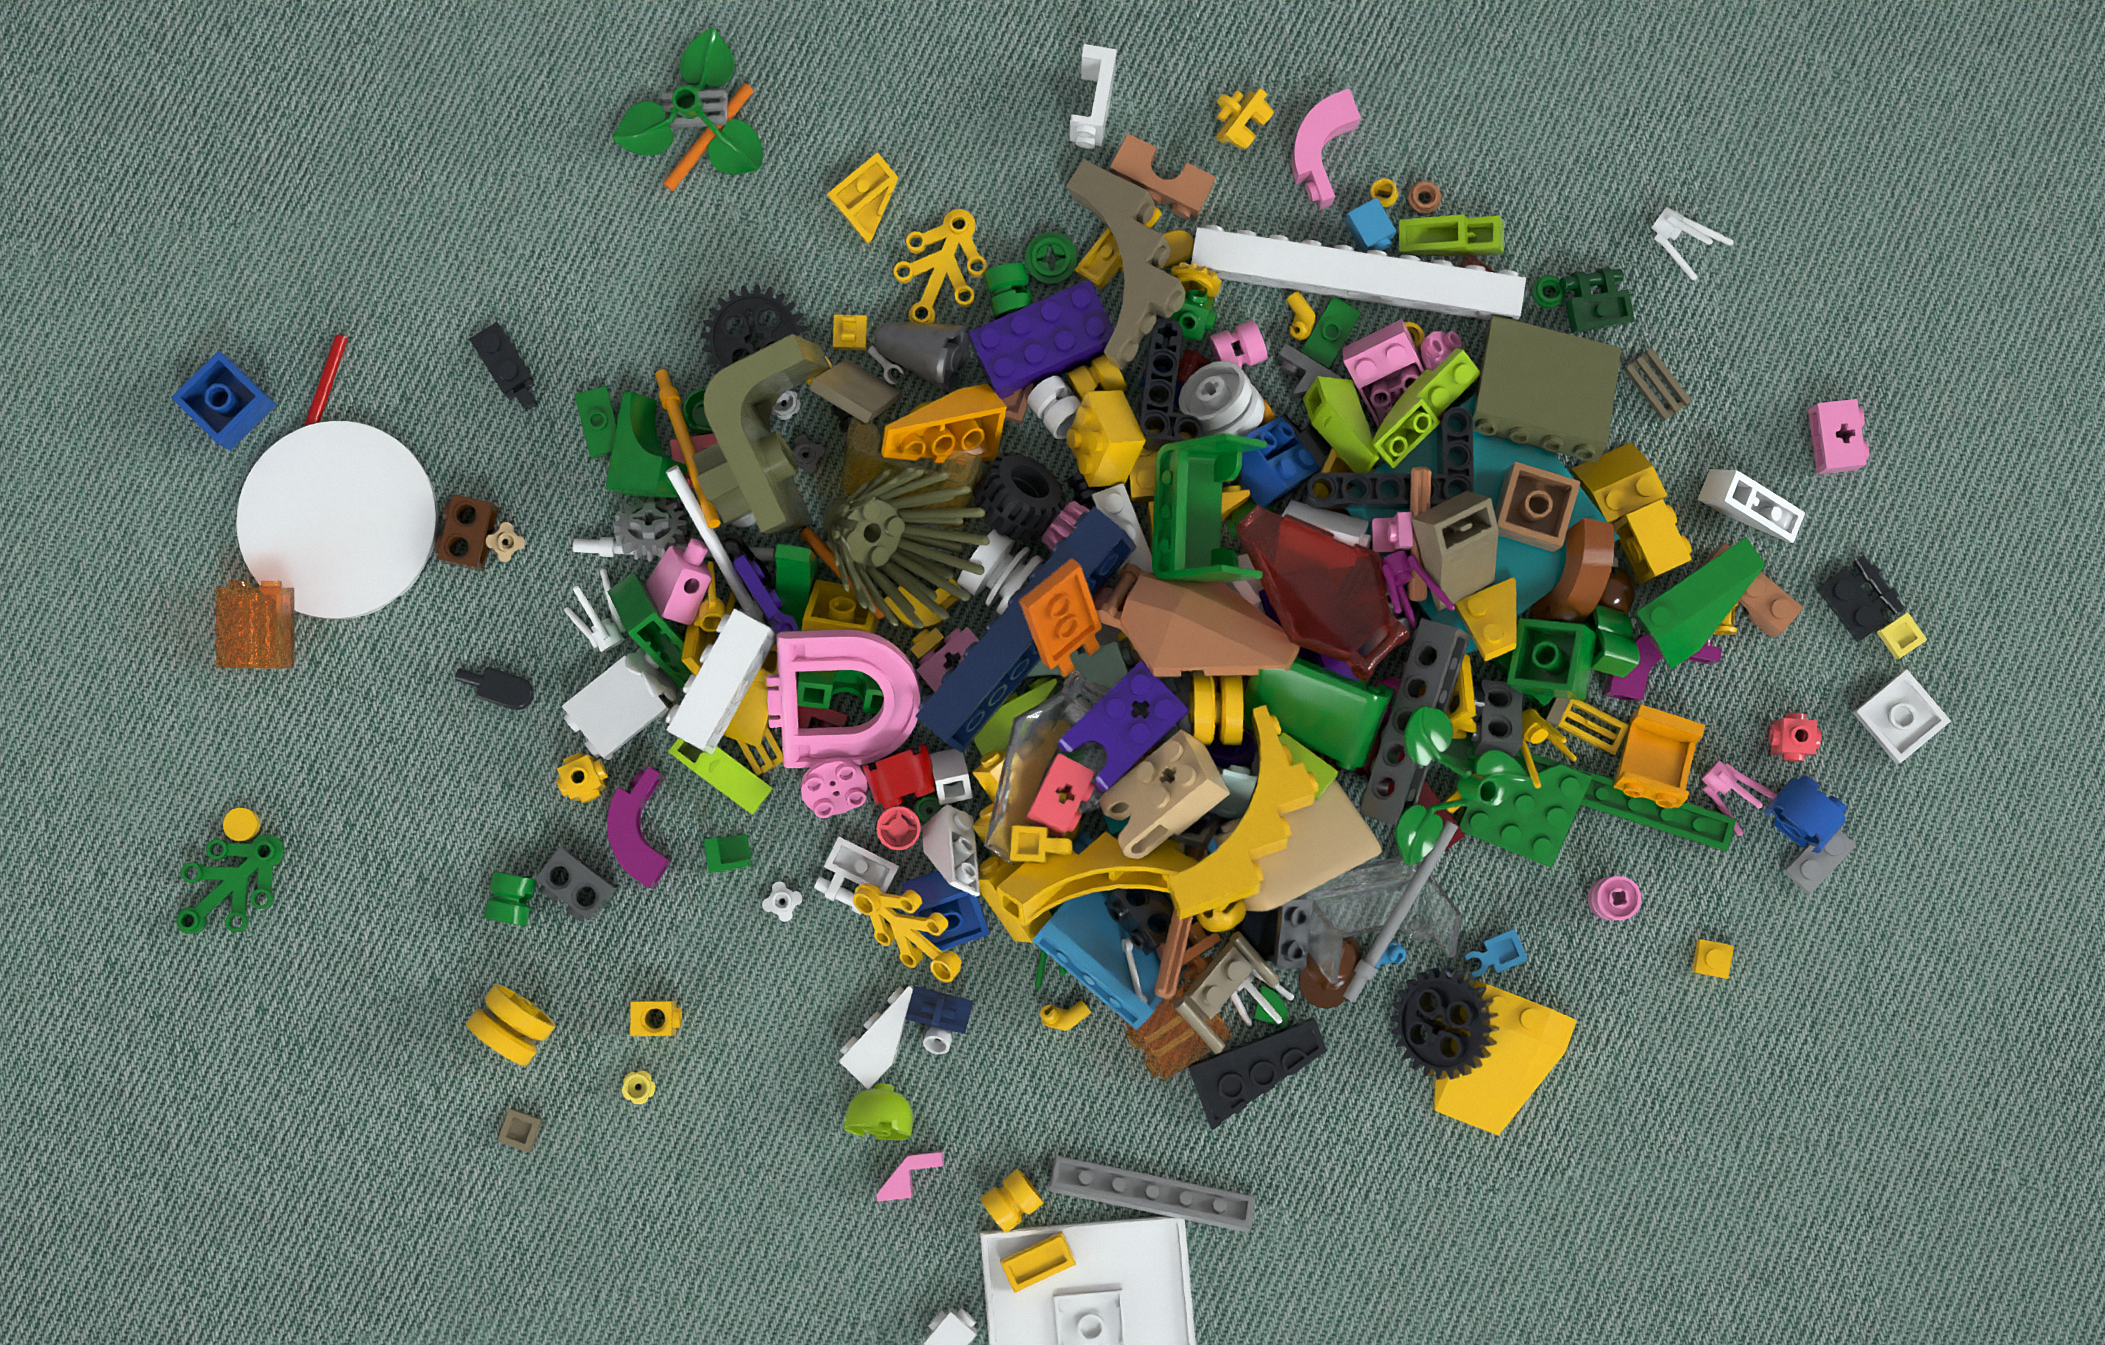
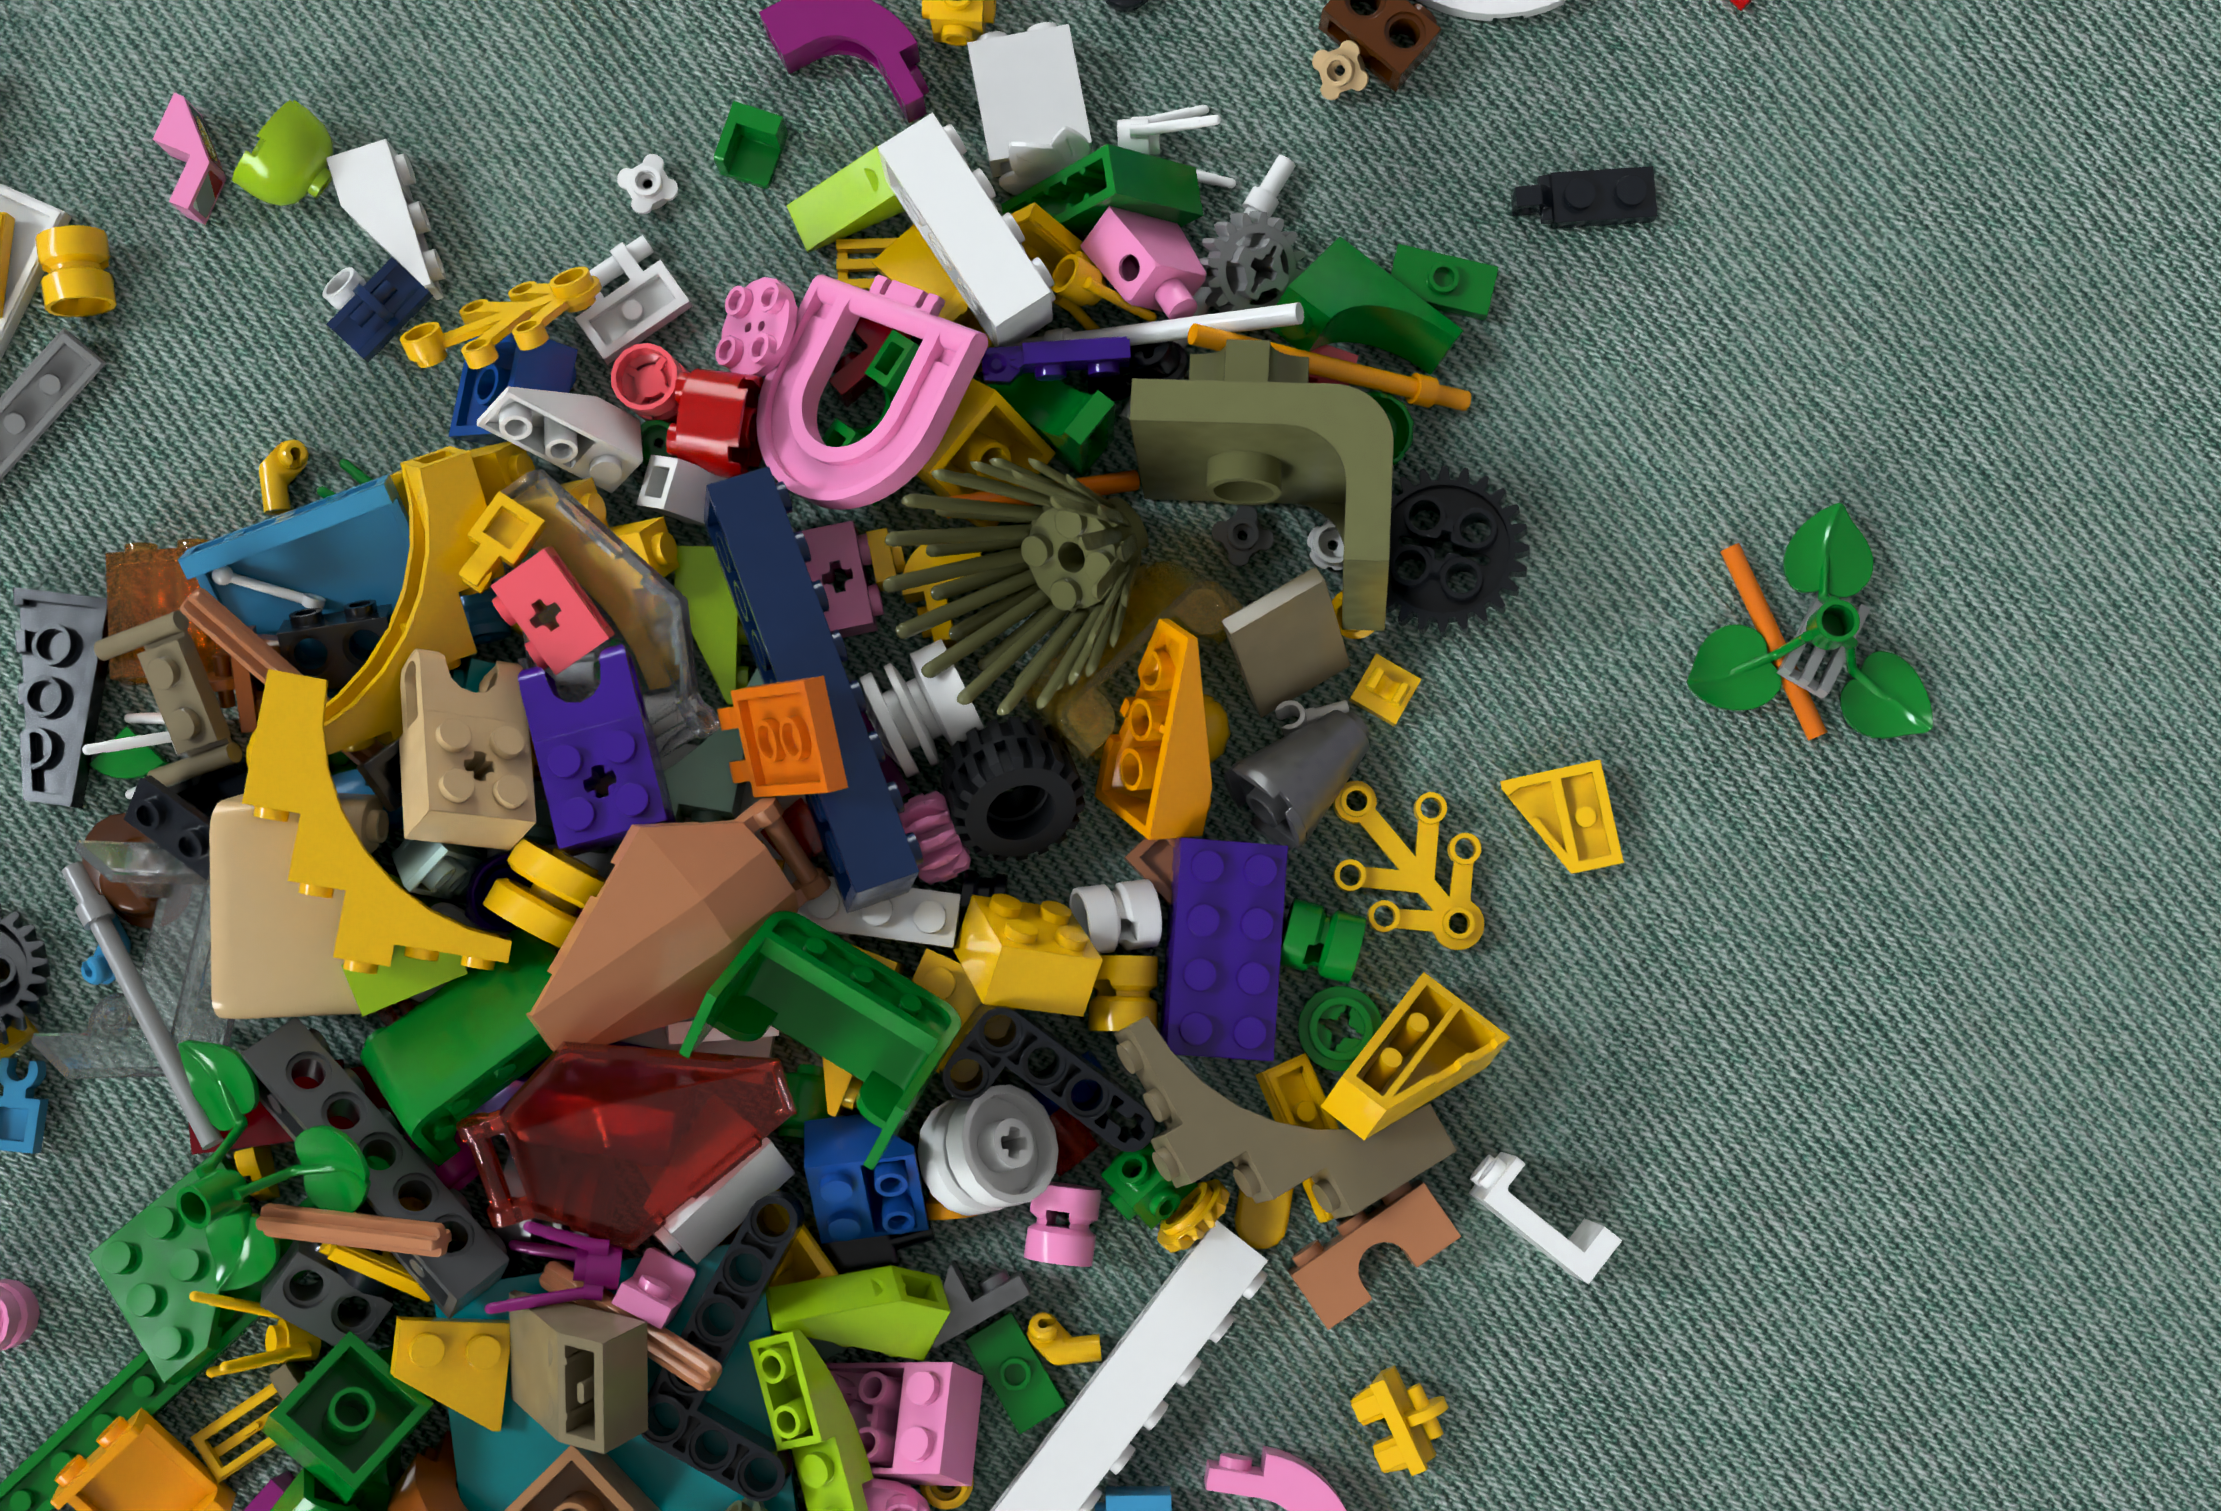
camera: 115 degrees right, 0 degrees up
none -> nougat axle [256,1203,452,1257]
none -> yellow wedge [1320,972,1511,1140]

